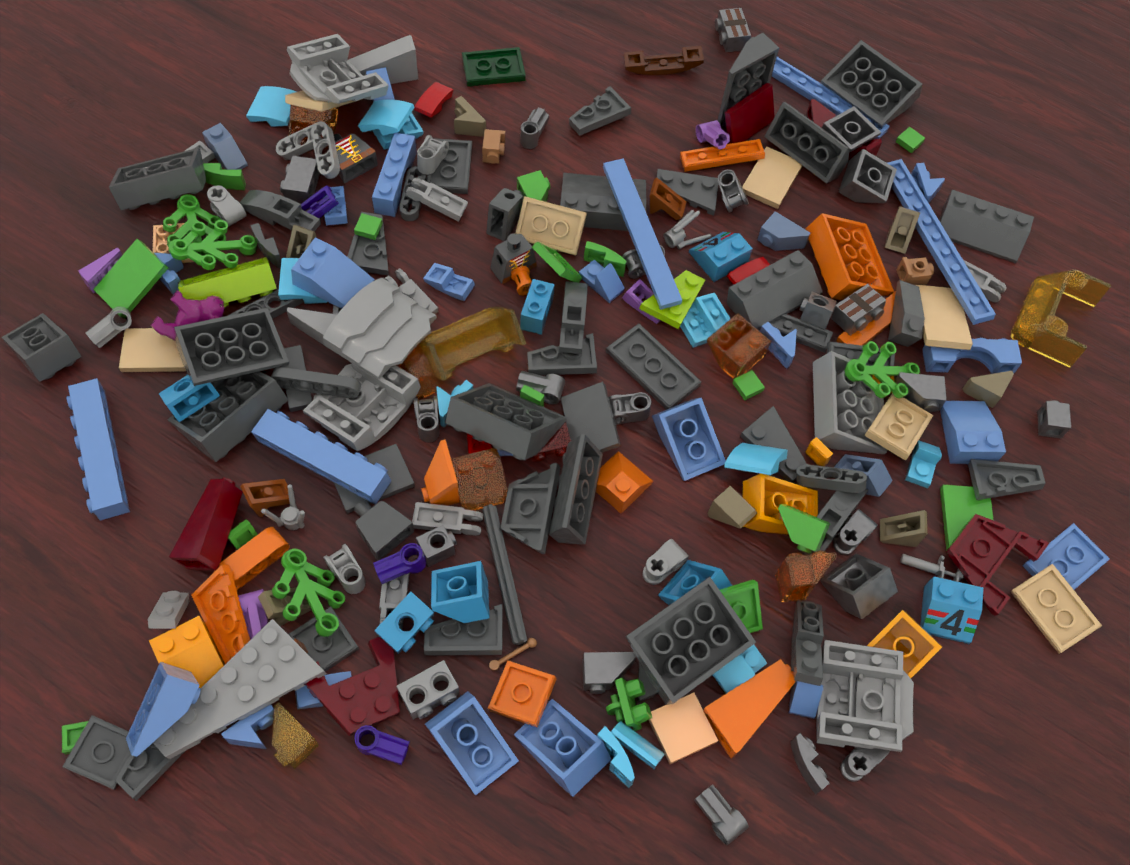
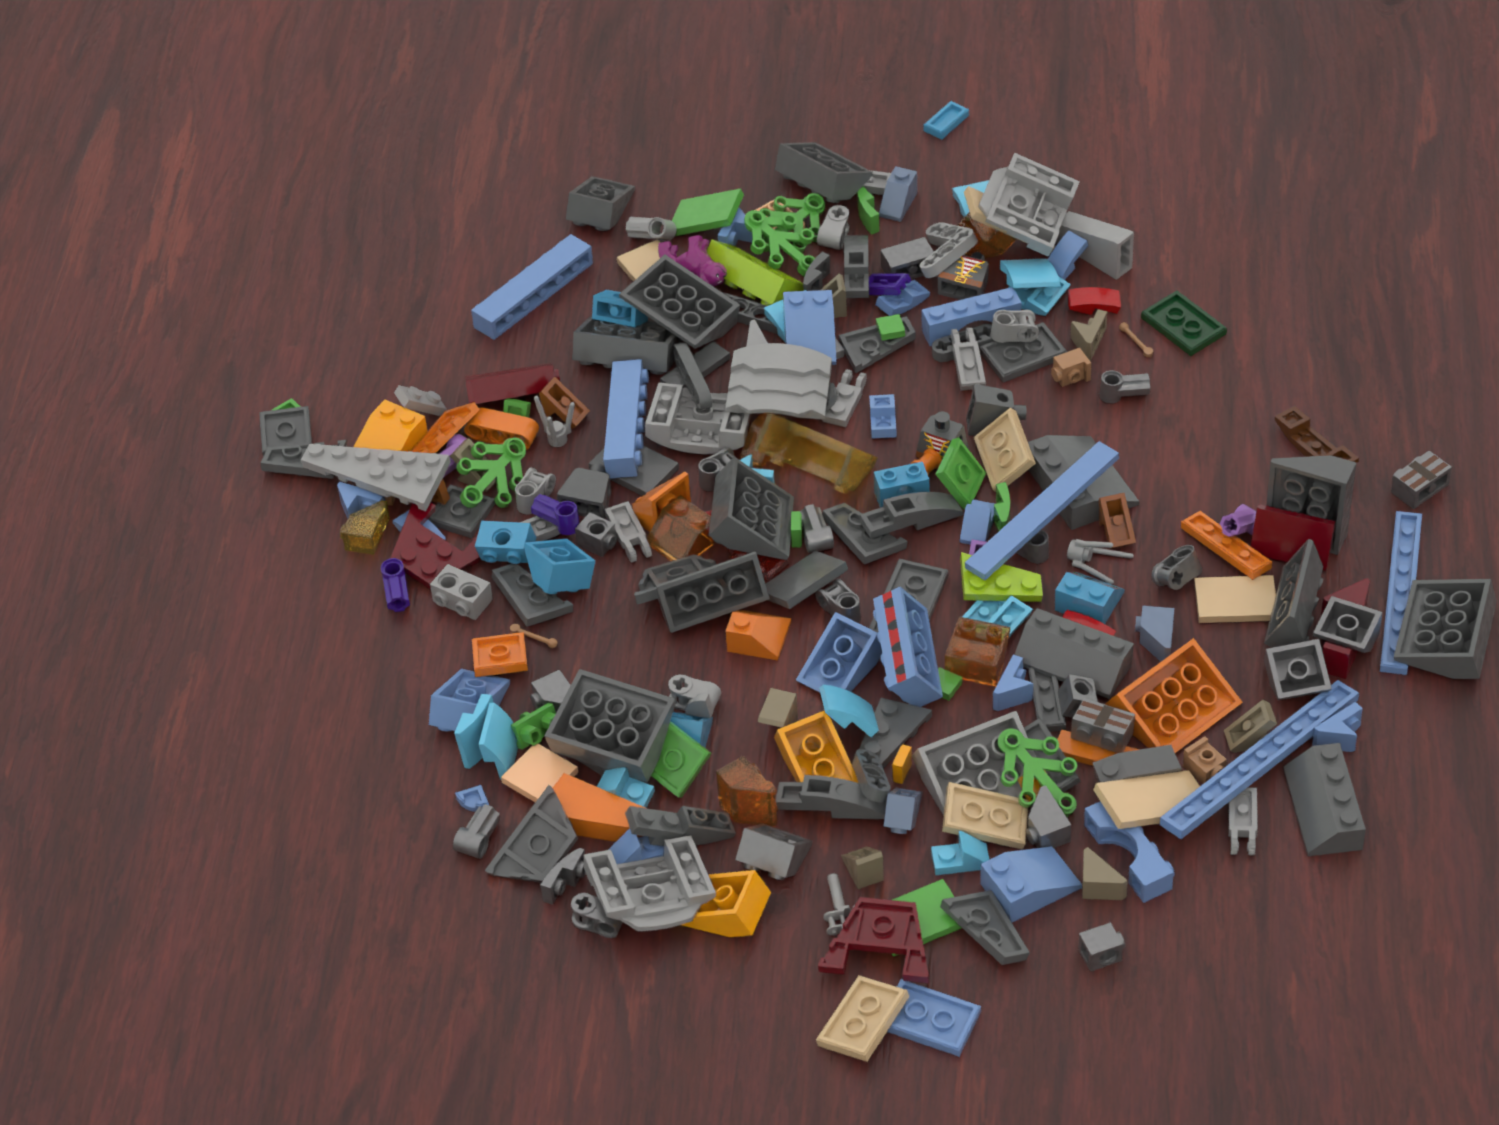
camera: 70 degrees right, 15 degrees down
medium lavender slope [78,248,122,294] -> none
medium blue slope [126,662,201,757] -> none
medium blue slope [425,691,519,795] -> none
dark grey axle [482,504,527,645] -> none
bright green slope [517,170,550,202] -> none
dark grey wing [569,86,631,136] -> none
dark grey wing [656,169,718,216] -> none
bright green slope [778,504,830,554] -> none
flat silver piece [833,509,878,555] -> none
bright green tile [896,127,925,153] -> none
dark azure slope [920,576,983,644] -> none
clear yellow windscreen [1011,270,1111,367] -> none
none -> medium blue tile [455,785,489,812]
none -> dark grey wing [485,785,579,883]
none -> light grey tile [685,694,714,718]
none -> medium blue brick [873,587,943,707]
none -> dark azure tile [923,101,969,140]
none -> medium nougat hinge [1119,322,1153,358]

